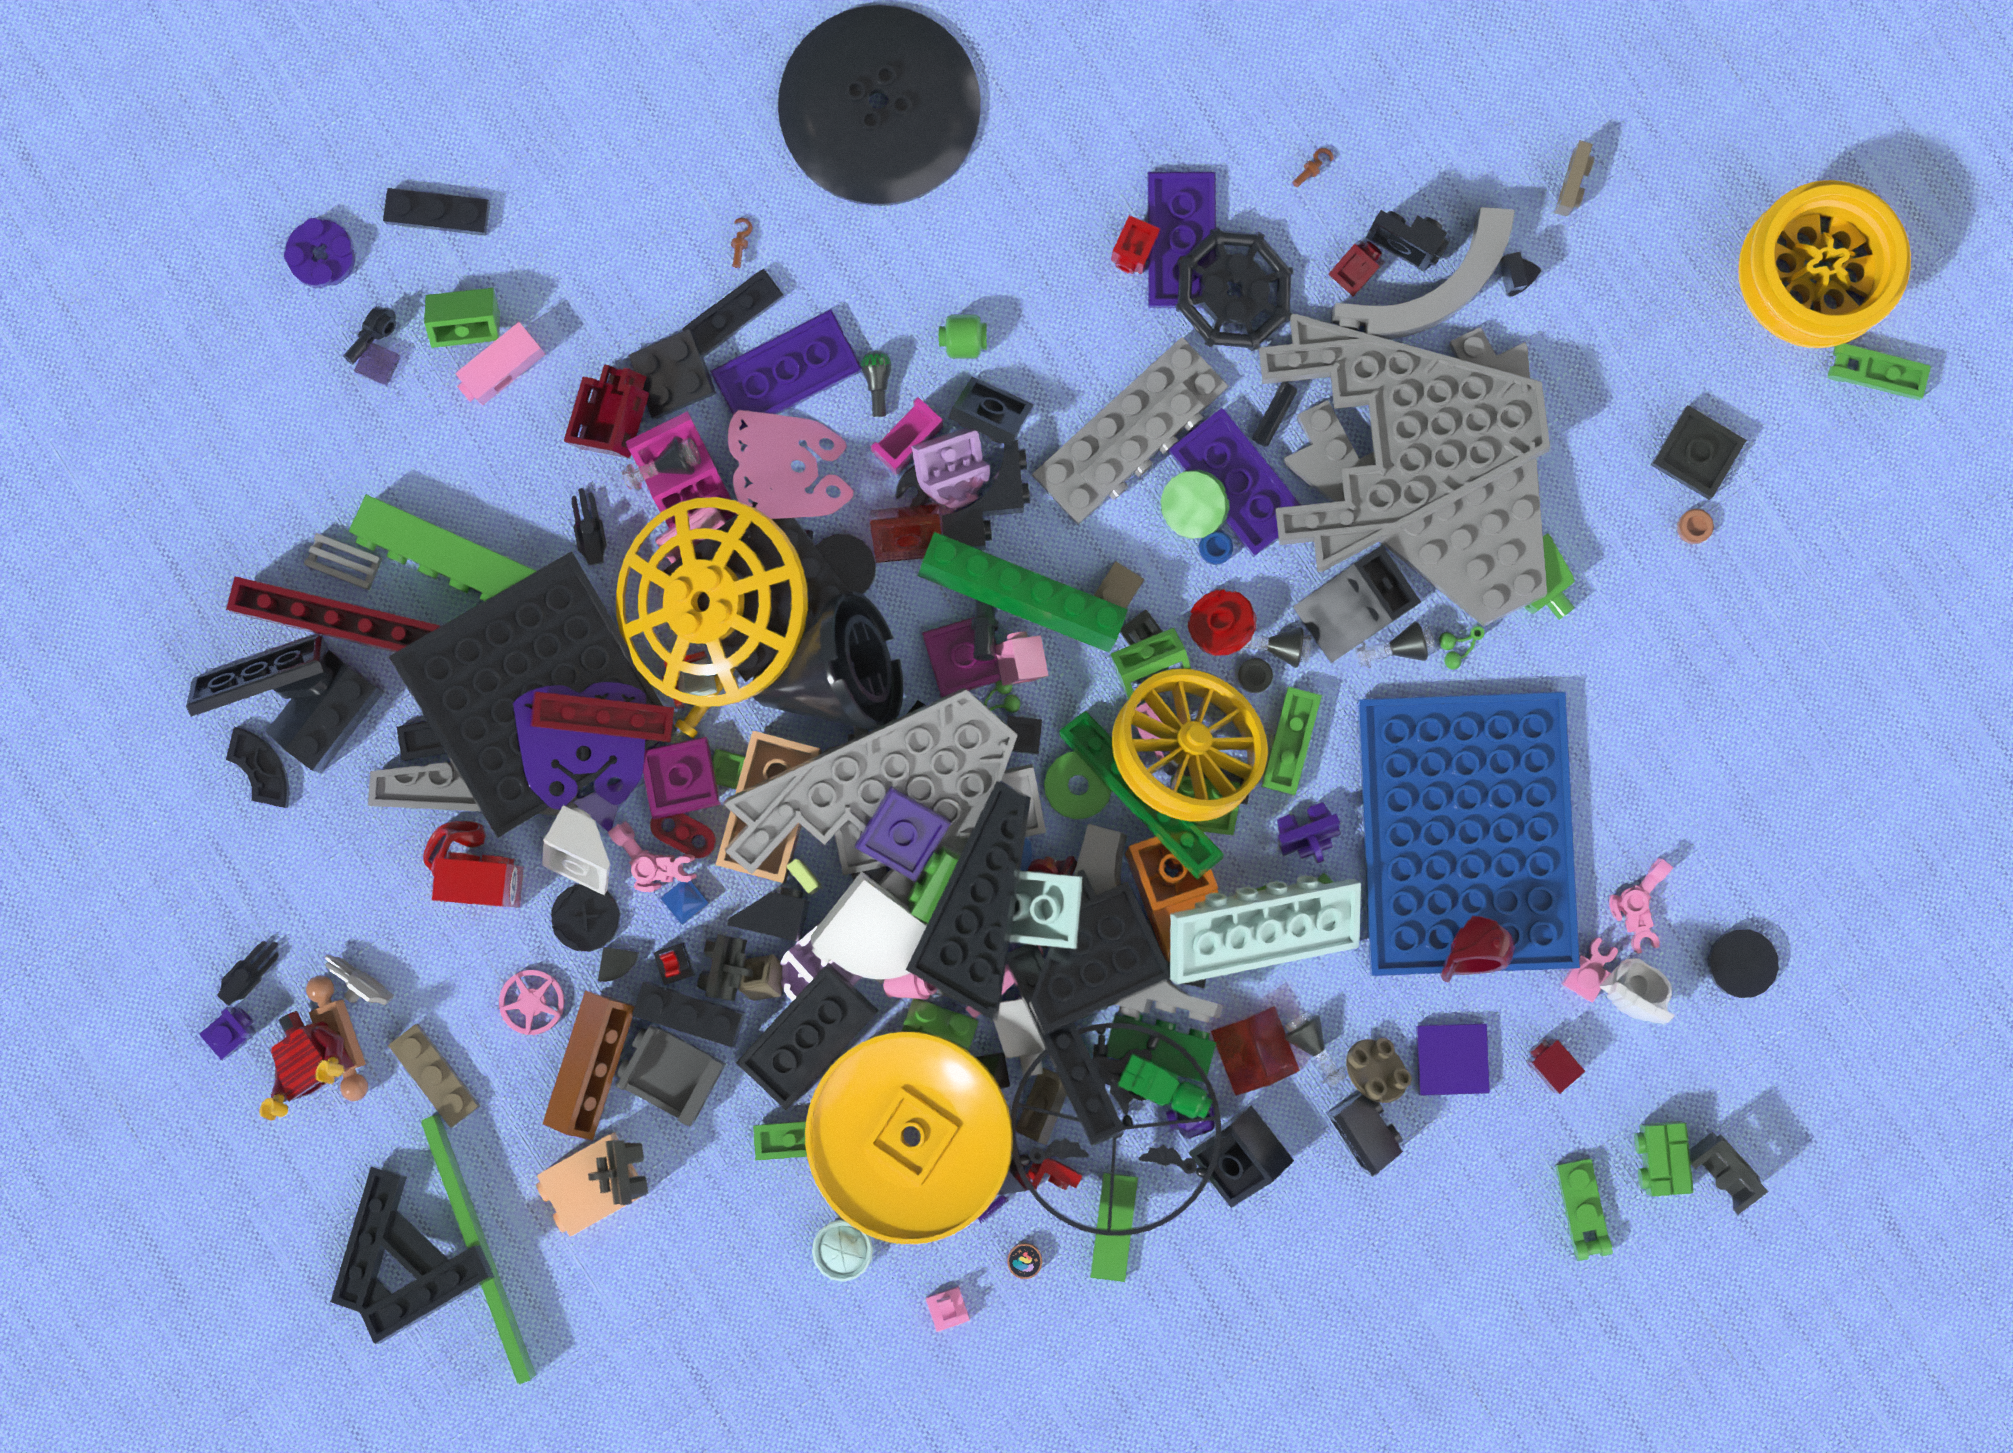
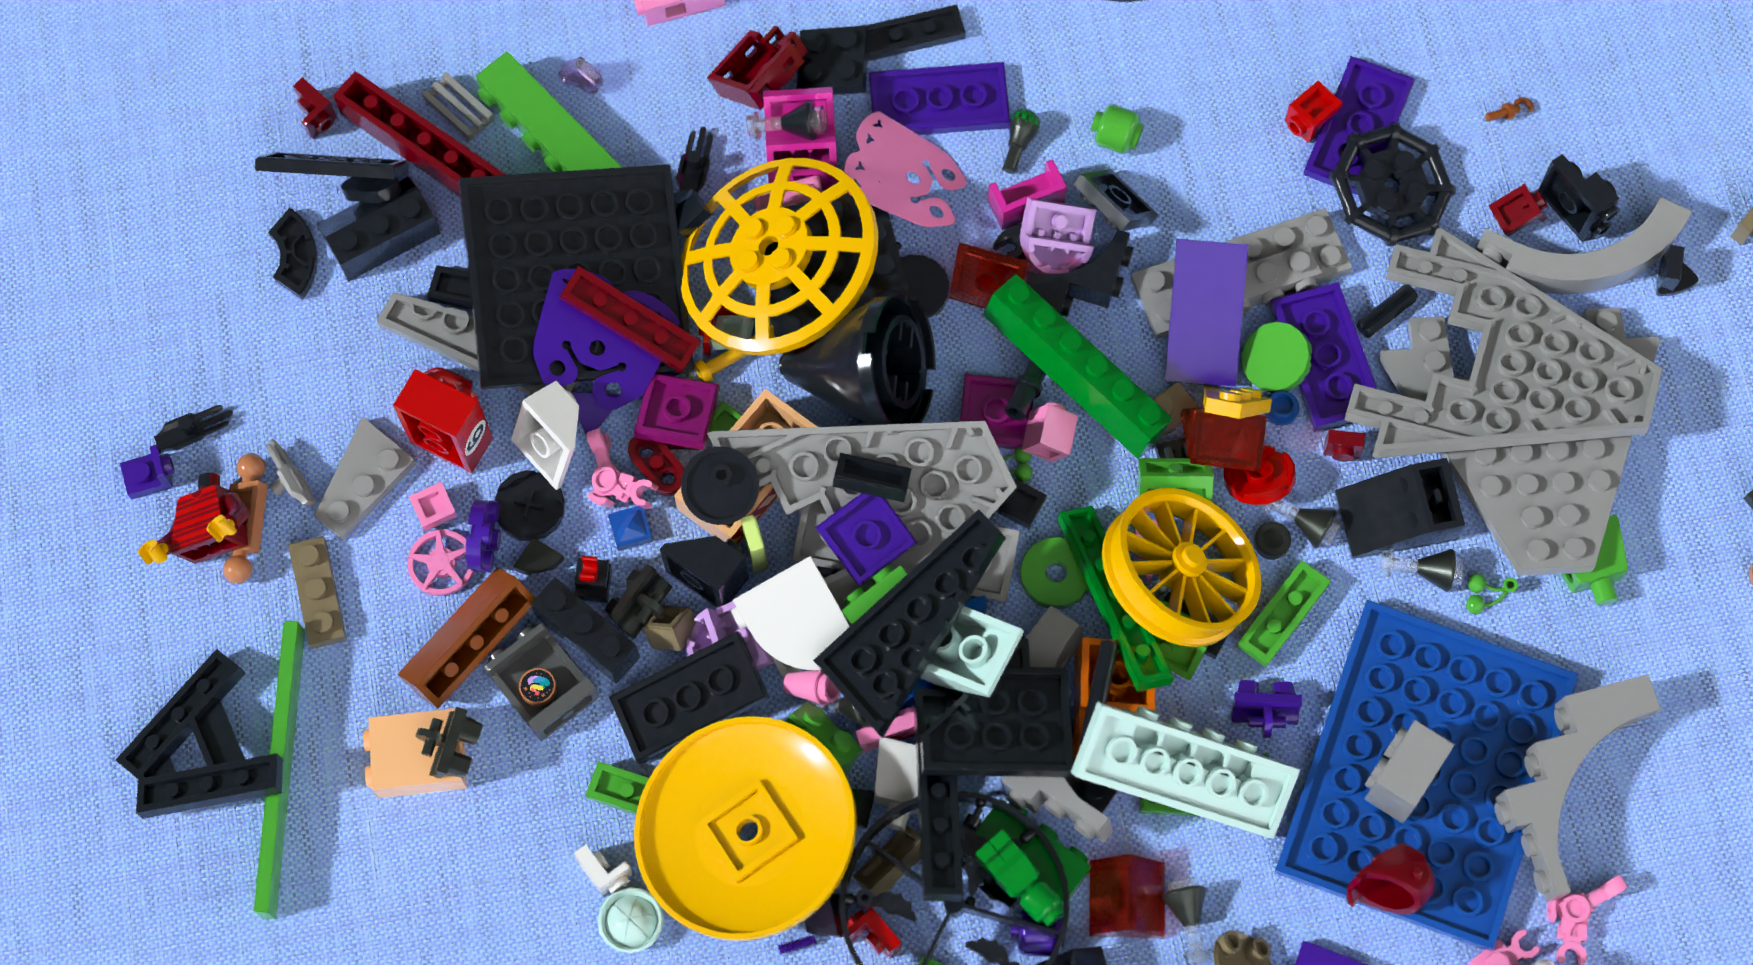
camera: 25 degrees right, 15 degrees down
none -> dark red bracket [293,77,337,139]
none -> light grey wing [314,417,416,541]
none -> bright pink plate [409,482,458,531]
none -> dark purple plate [466,500,501,573]
none -> tile [519,668,557,707]
none -> clear purple tile [558,57,604,94]
none -> white bracket [574,845,633,897]
none -> black slope [674,189,712,238]
none -> black piece [681,446,759,525]
none -> black tile [832,452,912,502]
none -> black piece [1079,640,1119,746]
none -> dark purple tile [1164,239,1249,386]
none -> clear red slope [1180,407,1267,472]
none -> yellow wing [1202,386,1272,419]
none -> dark red plate [1323,429,1365,462]
none -> light grey brick [1364,720,1454,824]
none -> light grey arch [1494,674,1661,902]

